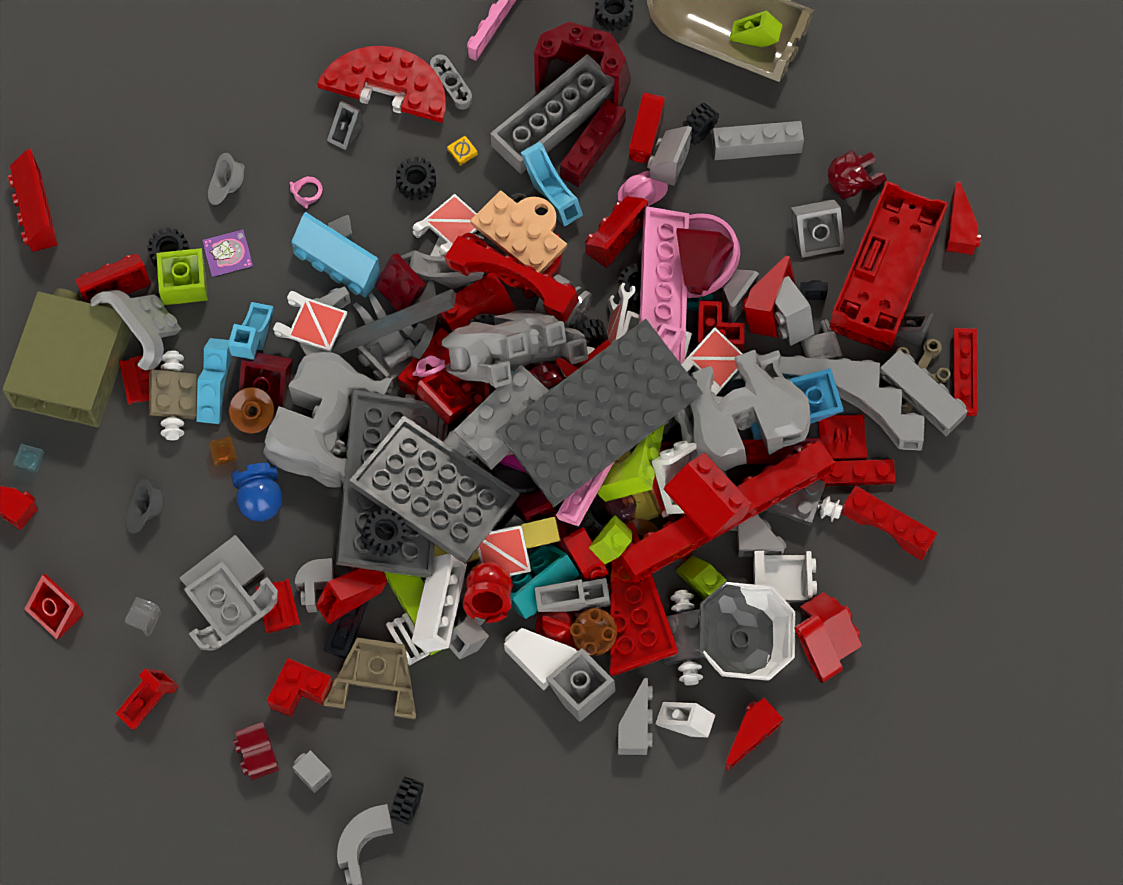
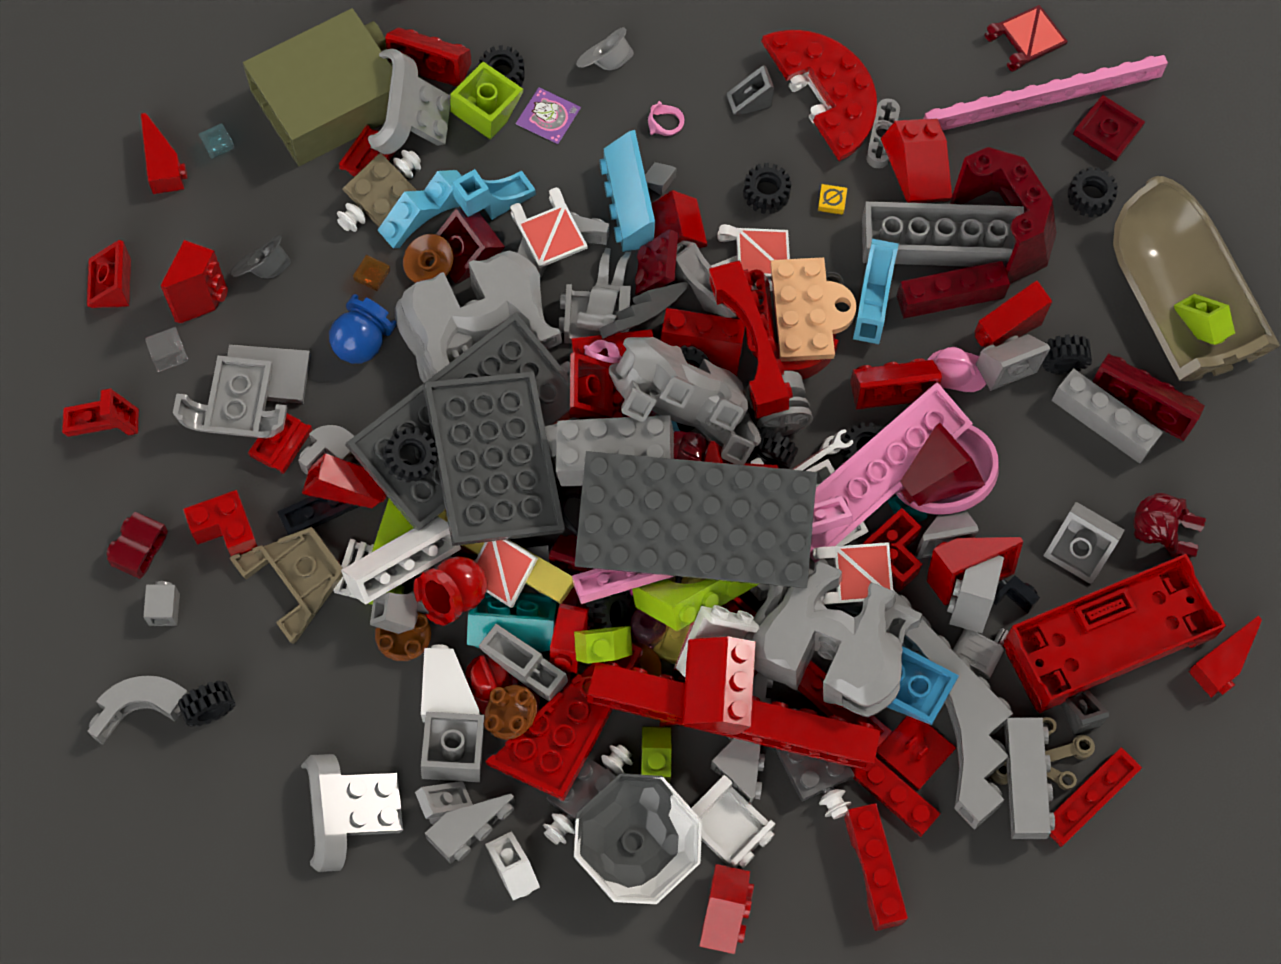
camera: 40 degrees right, 0 degrees up
dark grey tile [331,289,456,355] -> none
red slope [725,698,783,771] -> none
beam [794,615,843,683] -> none
none -> red slope [160,240,228,324]
none -> piece [301,754,403,872]
none -> dark orange dish [375,612,431,661]
none -> light grey slope [415,781,473,825]
none -> red slope [651,190,707,248]
none -> red slope [881,119,952,203]
none -> dark red slope [1092,353,1205,441]

